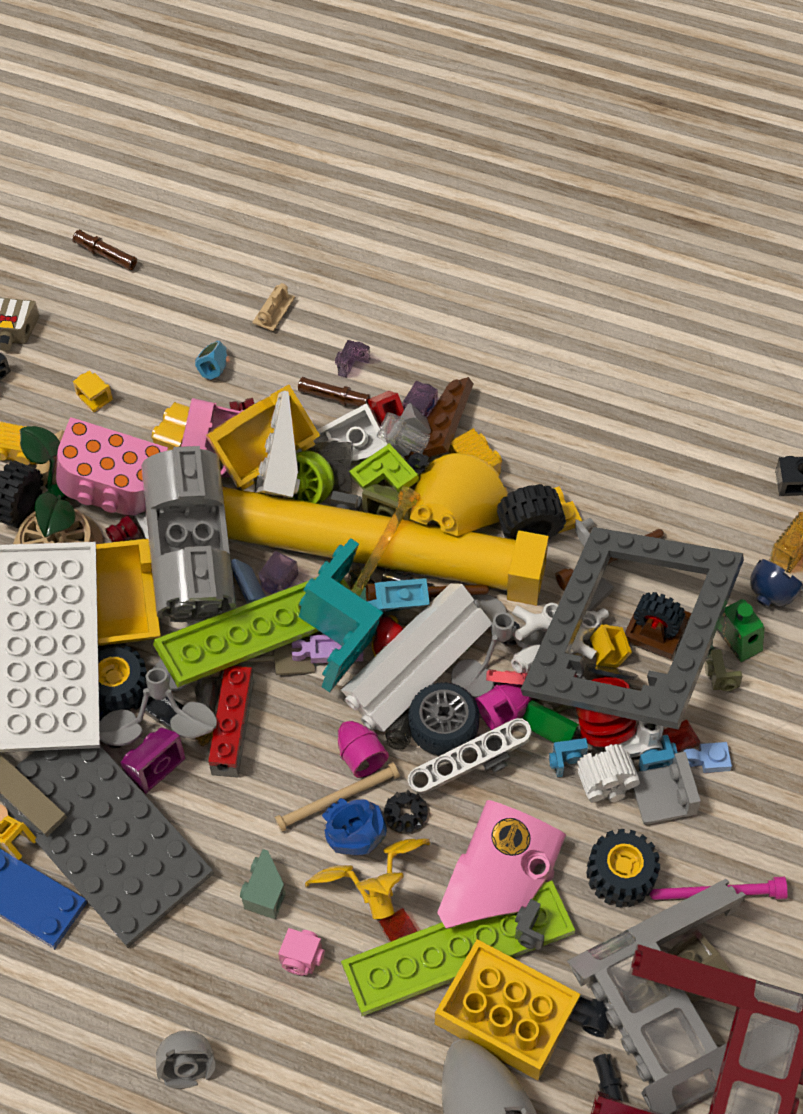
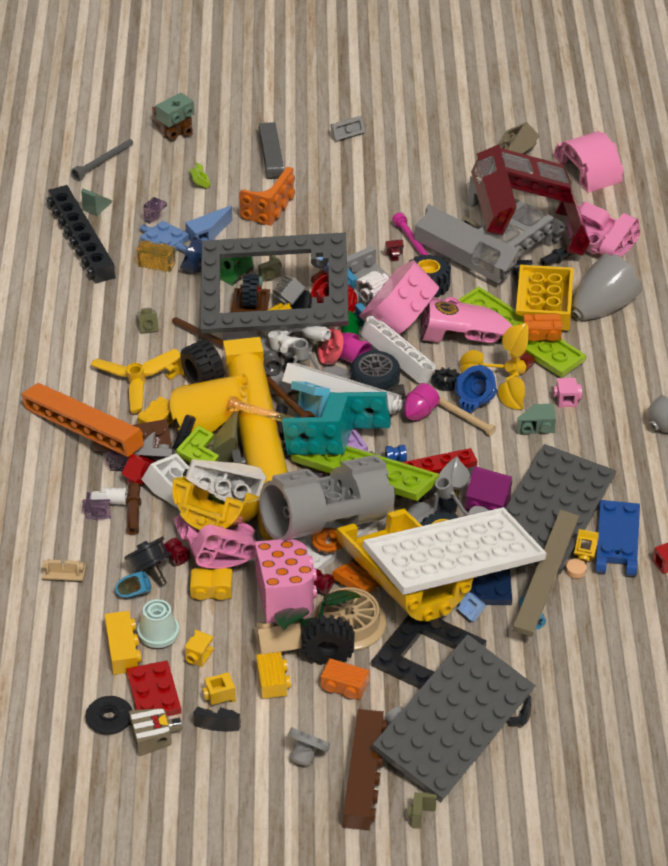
camera: 115 degrees left, 15 degrees down
reddish brown pin [72,229,137,271] -> none
clear piece [377,413,430,454] -> none
dark grey bracket [515,899,544,950] -> none
none -> orange brick [21,383,144,457]
none -> black wheel [85,696,132,734]
none -> yellow piece [91,349,181,414]
none -> white hinge [91,487,128,505]
none -> yellow brick [104,610,142,675]
none -> black wheel [124,536,173,586]
none -> red plate [126,660,182,716]
none -> olive bracket [137,308,159,333]
none -> light aqua piece [137,599,179,648]
none -> yellow brick [202,672,236,705]
none -> dark grey wheel [264,351,282,376]
none -> light grey brick [272,275,306,305]
none -> bright pink brick [359,260,439,334]
none -> dark red tile [384,239,404,261]
none -> blue wheel [385,445,407,462]
none -> orange brick [523,314,562,341]

